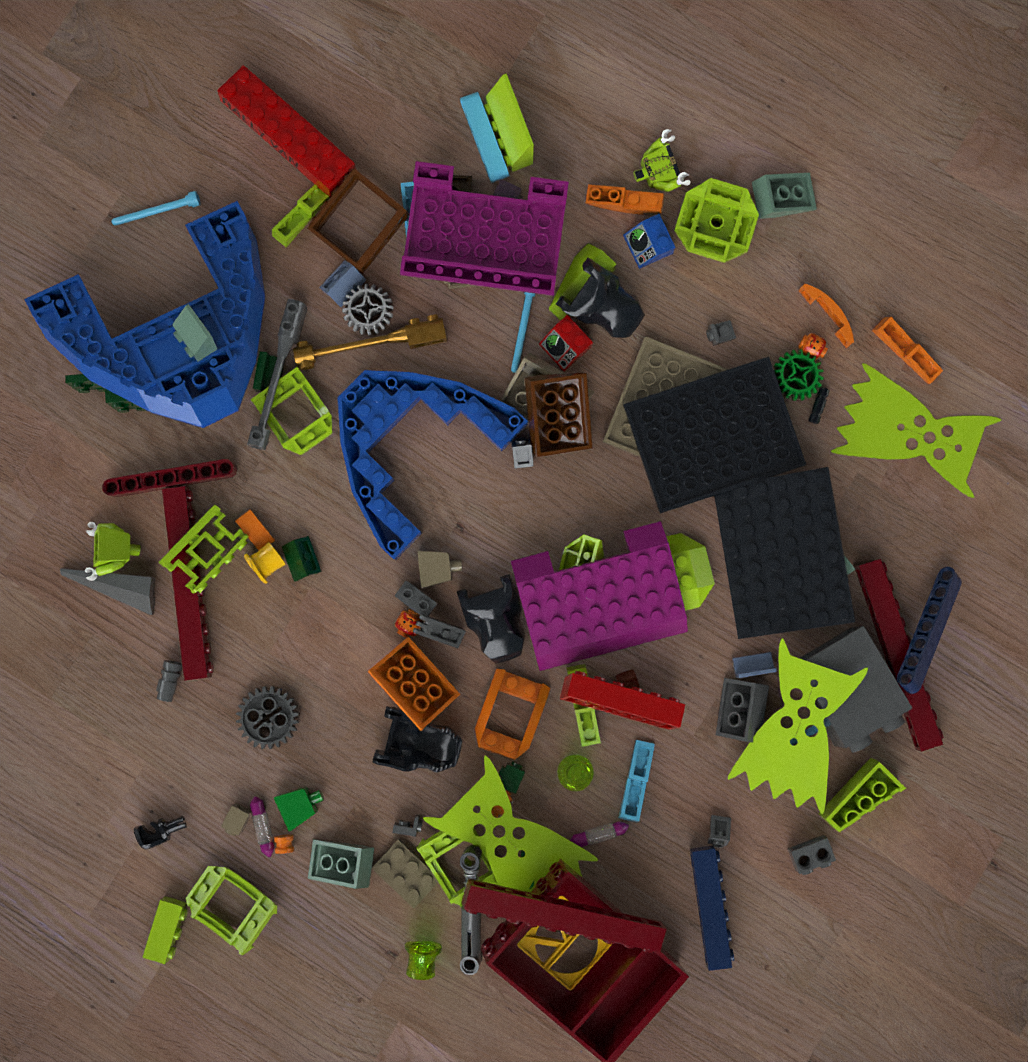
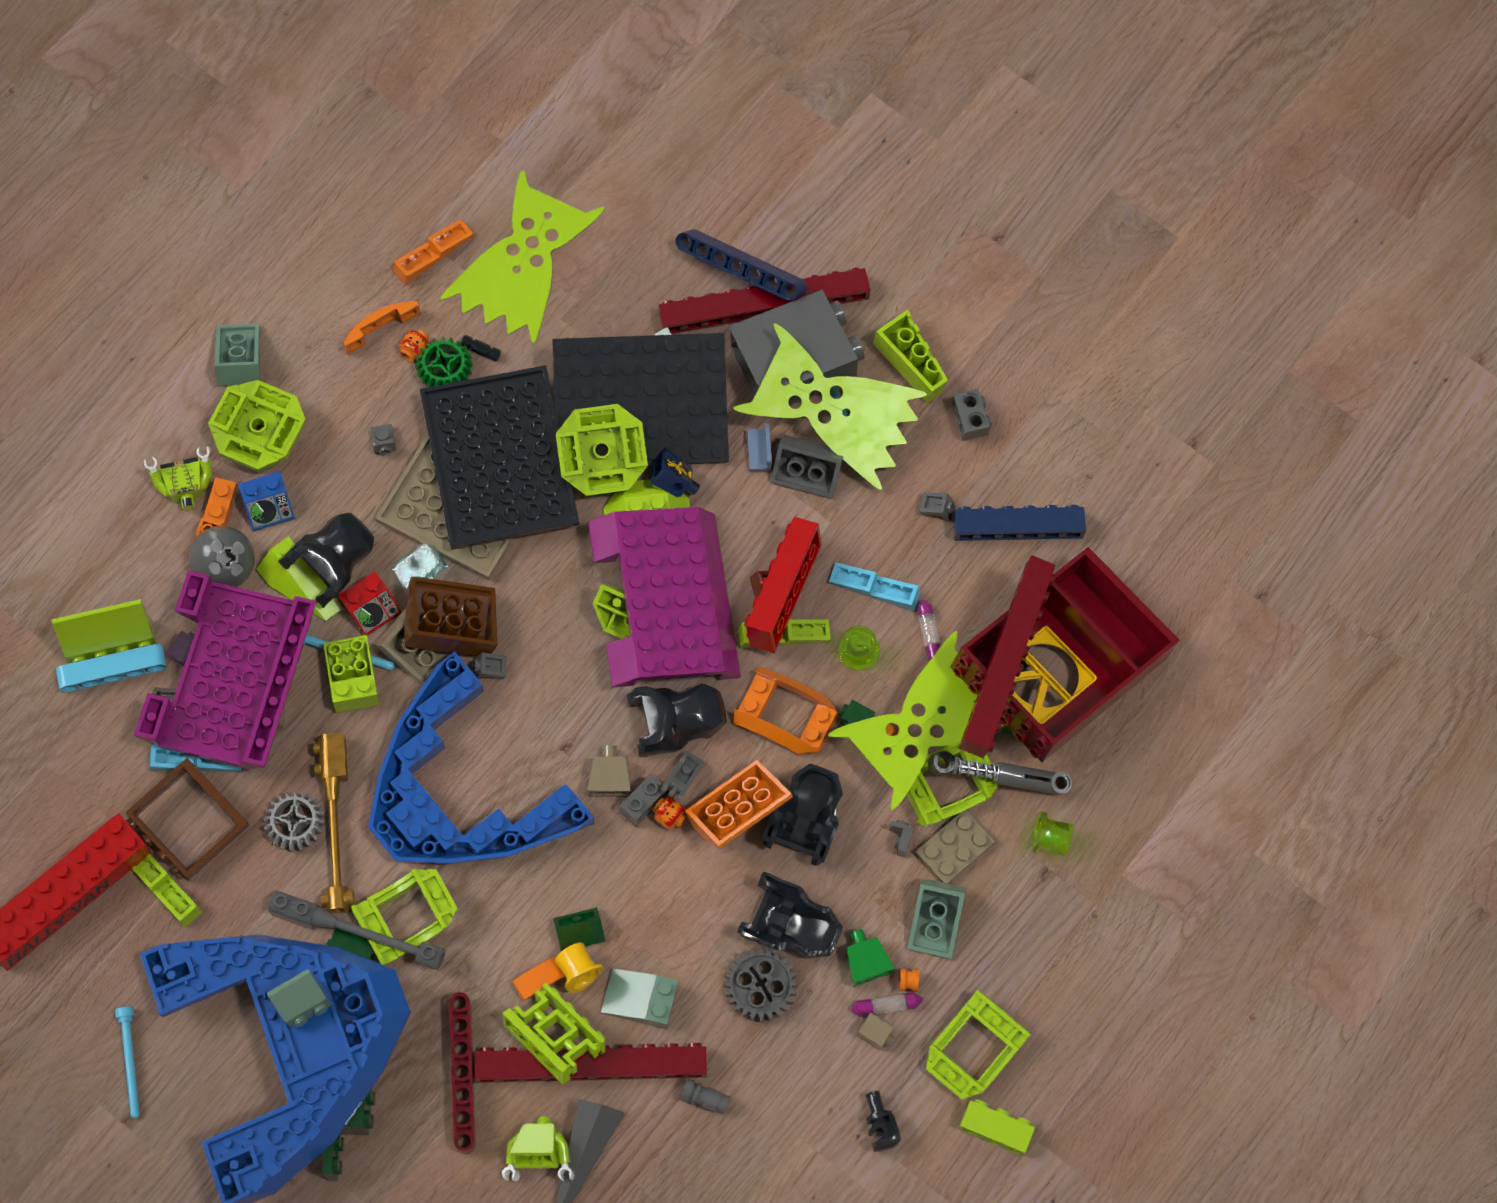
camera: 90 degrees left, 15 degrees down
sand blue panel [319,260,366,307] -> none
none -> dark grey piece [189,526,255,587]
none -> lime slope [323,635,380,713]
none -> clear light blue brick [392,542,448,590]
none -> lime piece [556,404,648,496]
none -> sand green slope [601,969,678,1030]
none -> dark blue torso [651,447,700,497]
none -> black animal [737,872,843,959]

